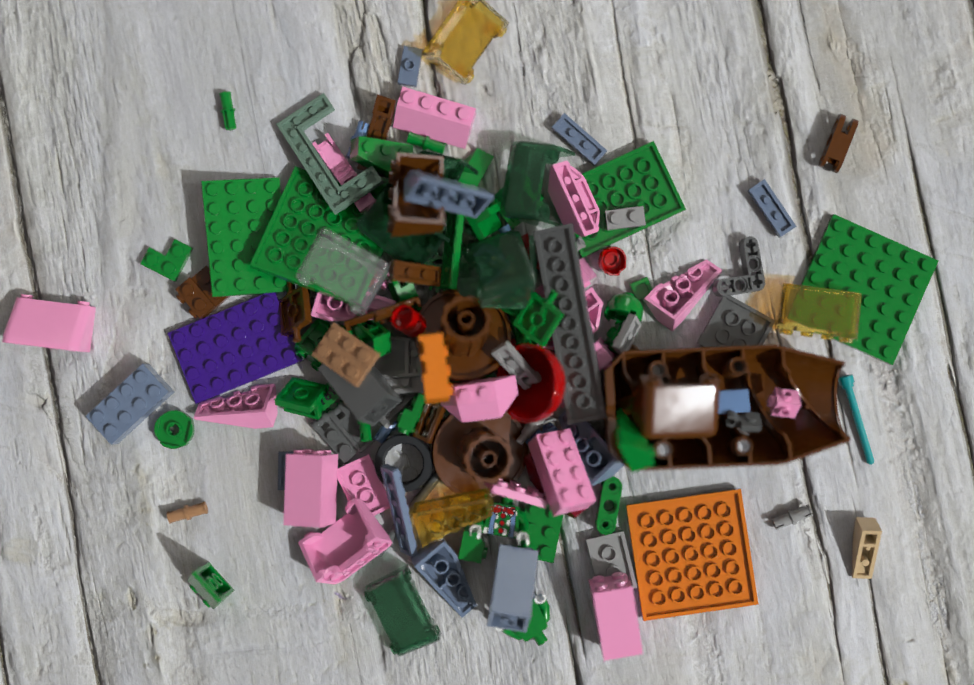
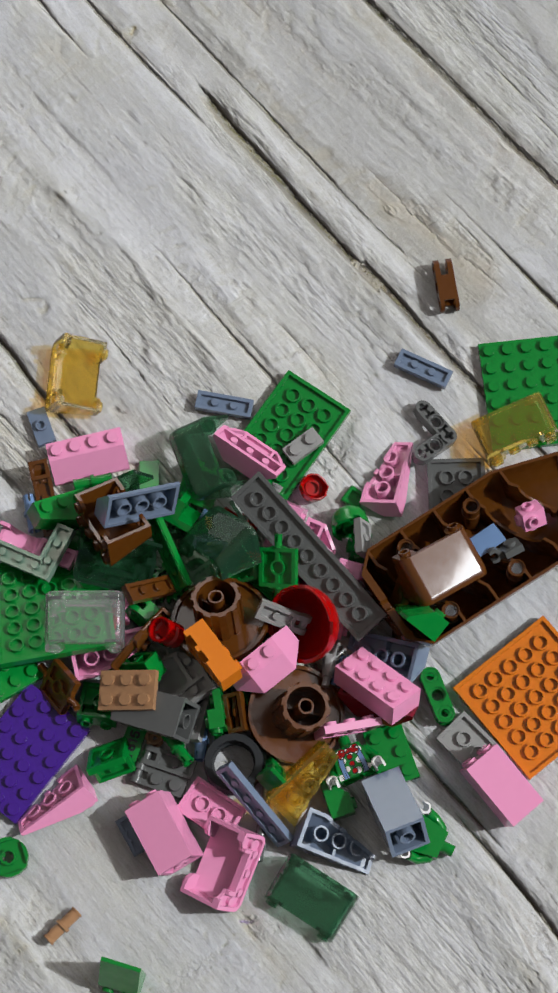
camera: 30 degrees left, 15 degrees down
none -> green slope [255,756,287,791]

